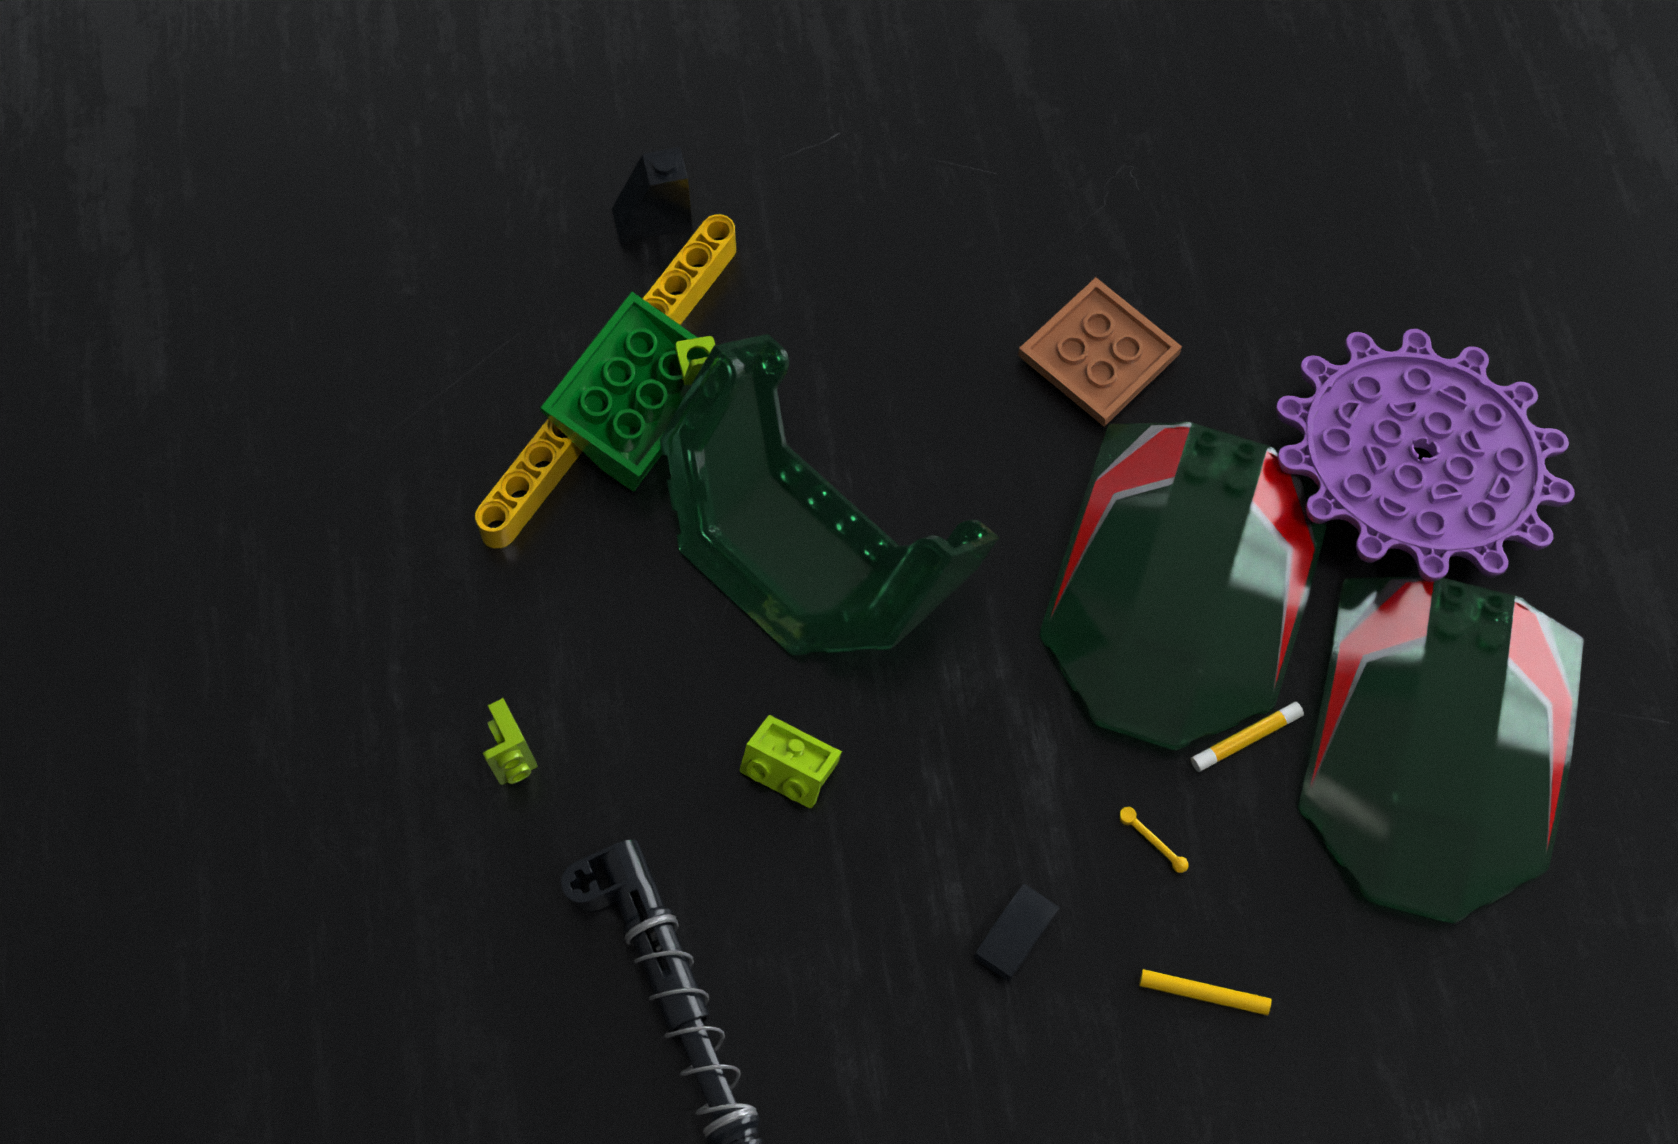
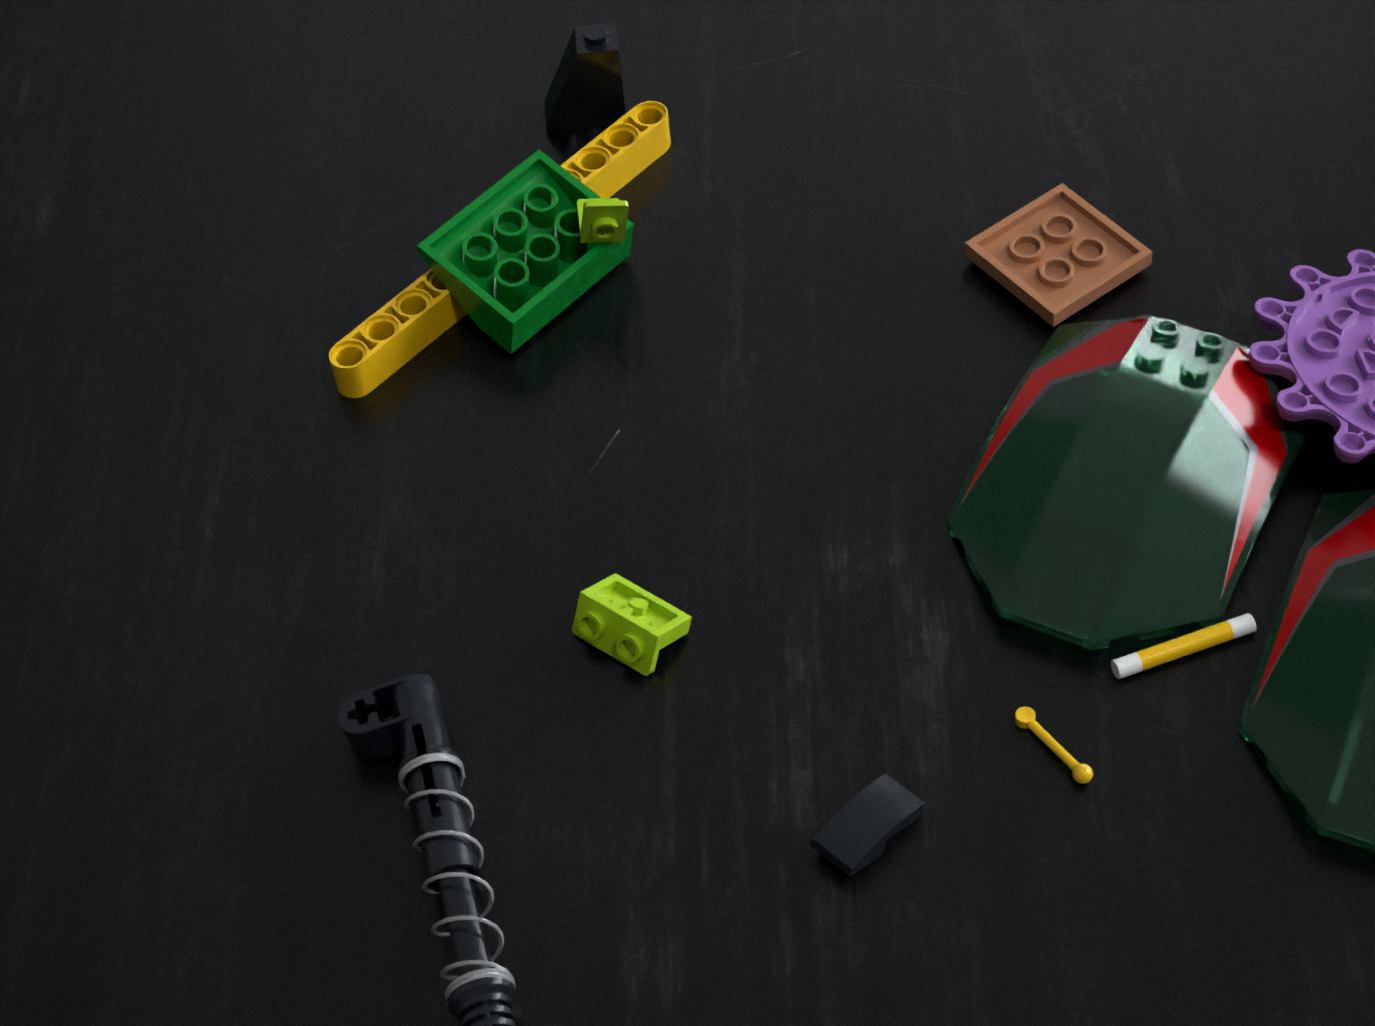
camera: 15 degrees right, 15 degrees down
lime bracket [483,698,538,785] -> none
clear green windscreen [660,334,999,655] -> none
yellow bar [1139,969,1272,1016] -> none

